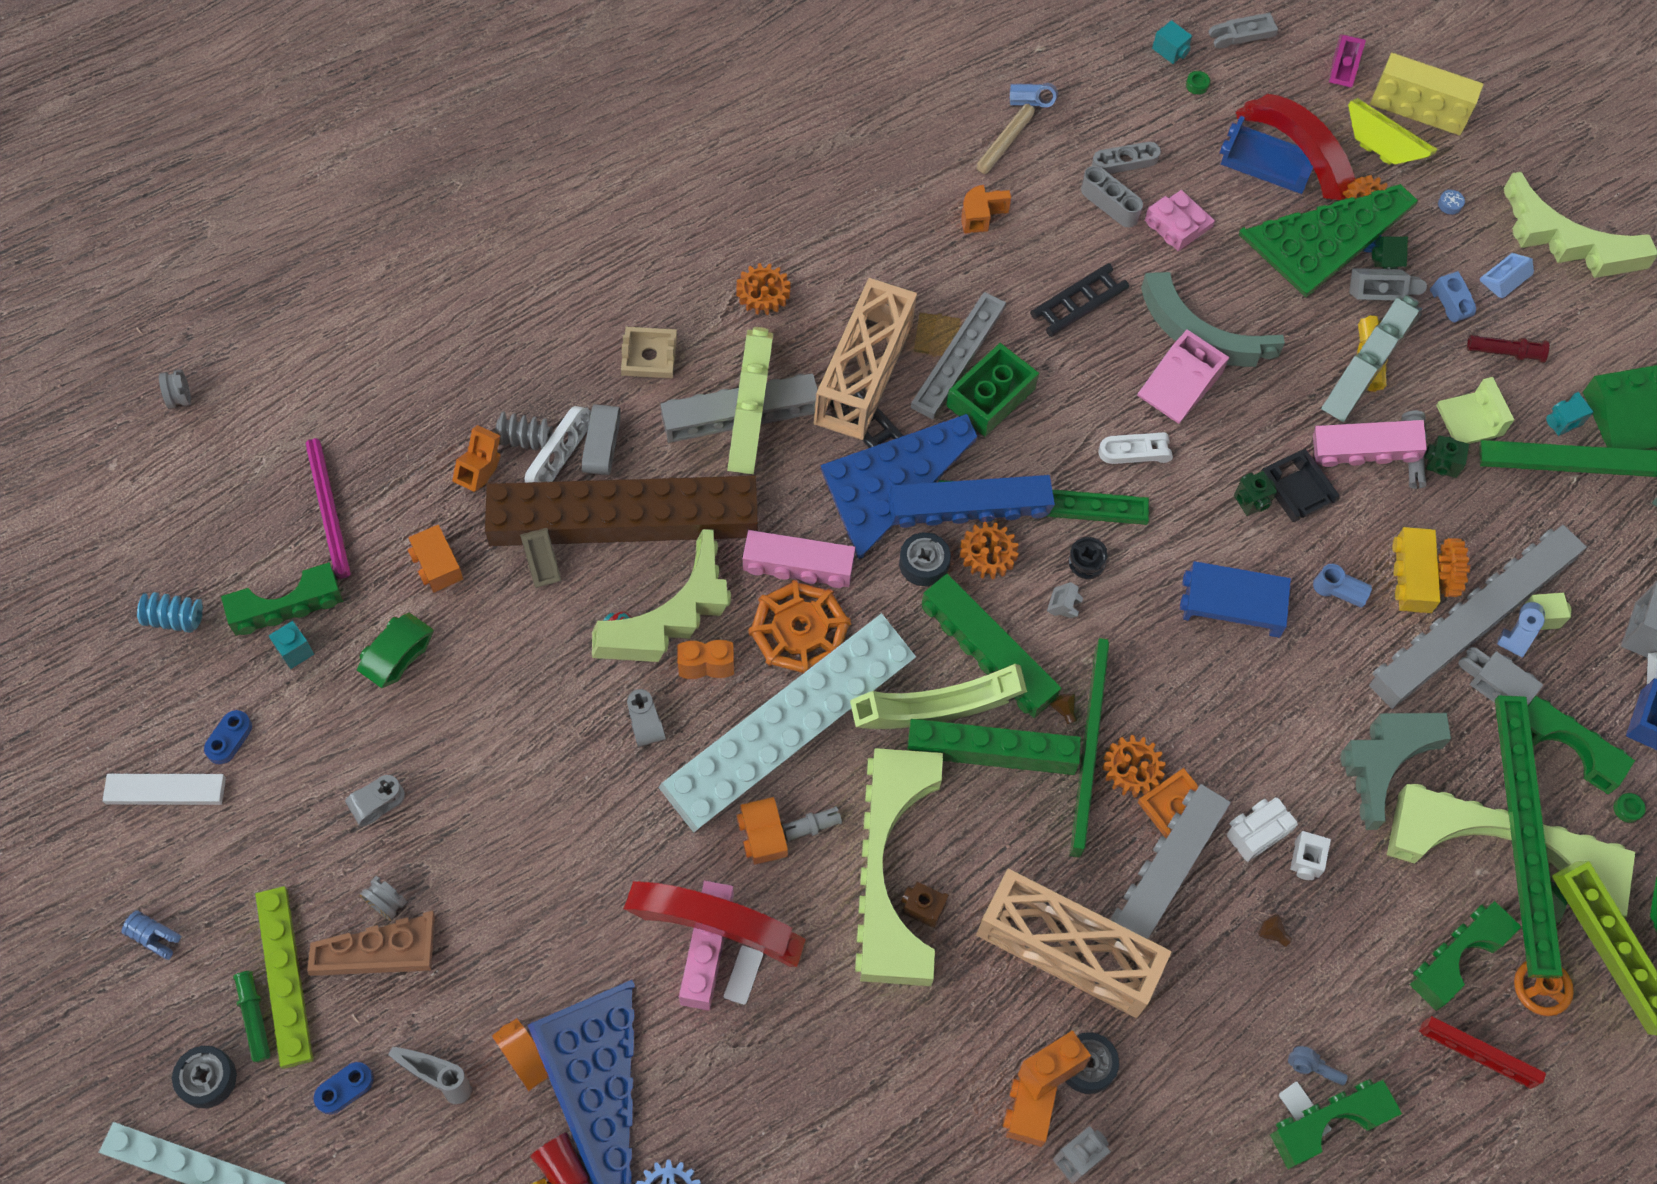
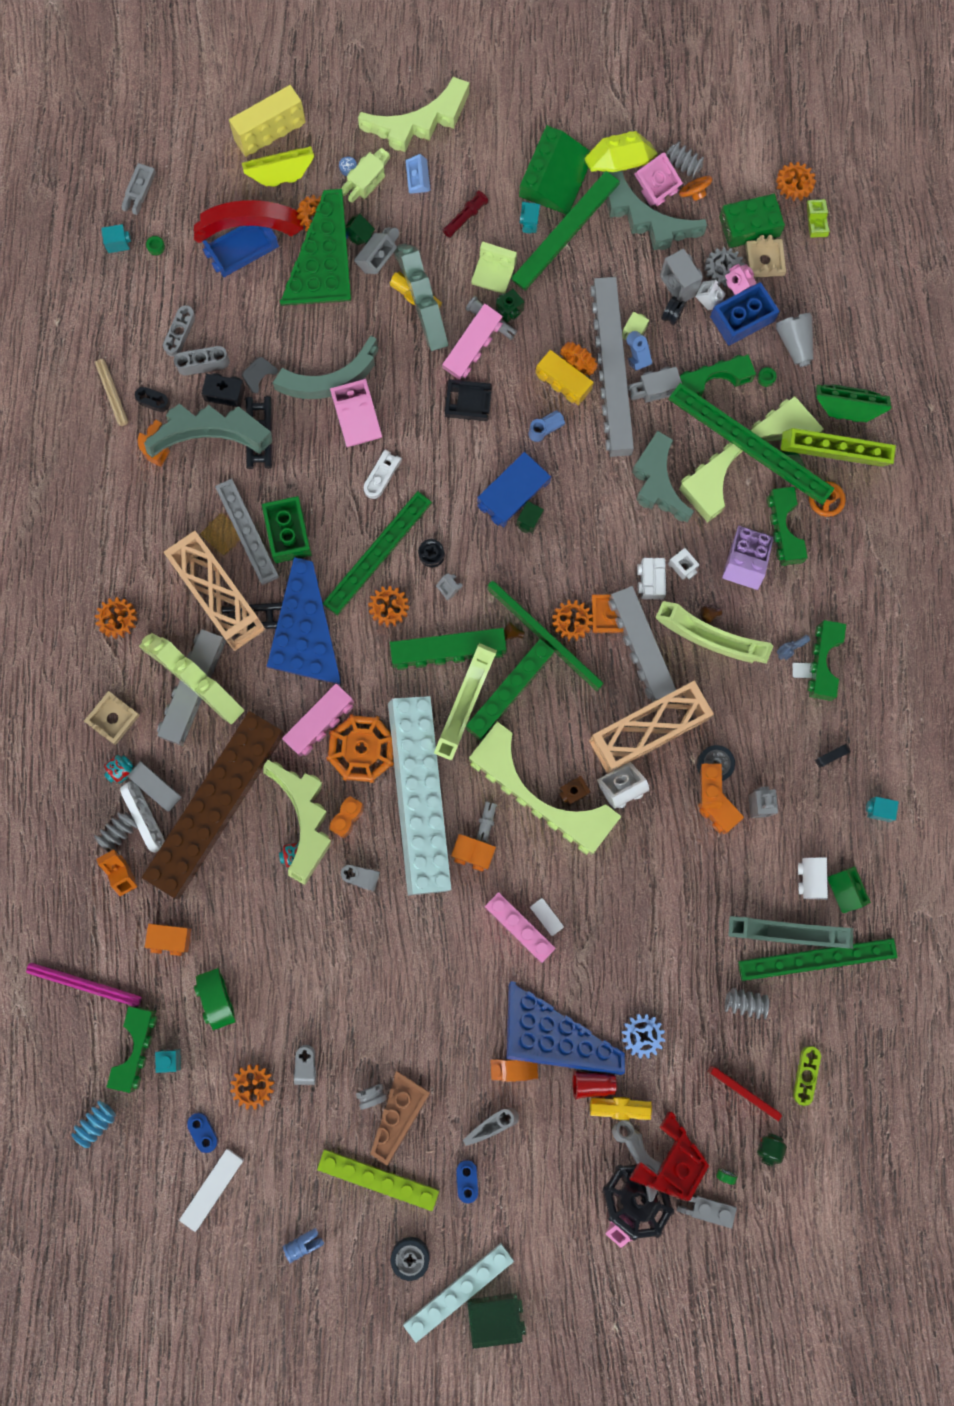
camera: 55 degrees left, 15 degrees up
green axle [233,971,271,1062] -> none
dark tan tile [520,528,562,588] -> none
red arch [623,881,806,967] -> none
blue brick [888,475,1055,528] -> none
wheel [899,532,951,587] -> none
medium blue piece [1010,83,1058,108] -> none
bright pink plate [1145,190,1215,251] -> none
dark green brick [1234,471,1277,516] -> none
dark pink slope [1329,34,1366,87] -> none
red tile [1419,1016,1547,1089] -> none
medium blue leg [1430,271,1476,322] -> none
none -> teal head [104,755,134,784]
none -> black beam [134,387,170,412]
none -> sand green arch [144,404,272,458]
none -> black brick [201,373,245,408]
none -> orange gear [230,1064,275,1110]
none -> dark grey piece [242,357,278,393]
none -> yellowish green hinge [341,148,390,203]
none -> dark green brick [516,501,544,534]
none -> white brick [597,762,649,809]
none -> yellowish green arch [656,601,773,664]
none -> black wheel [661,296,686,326]
none -> lavender slope [722,526,773,590]

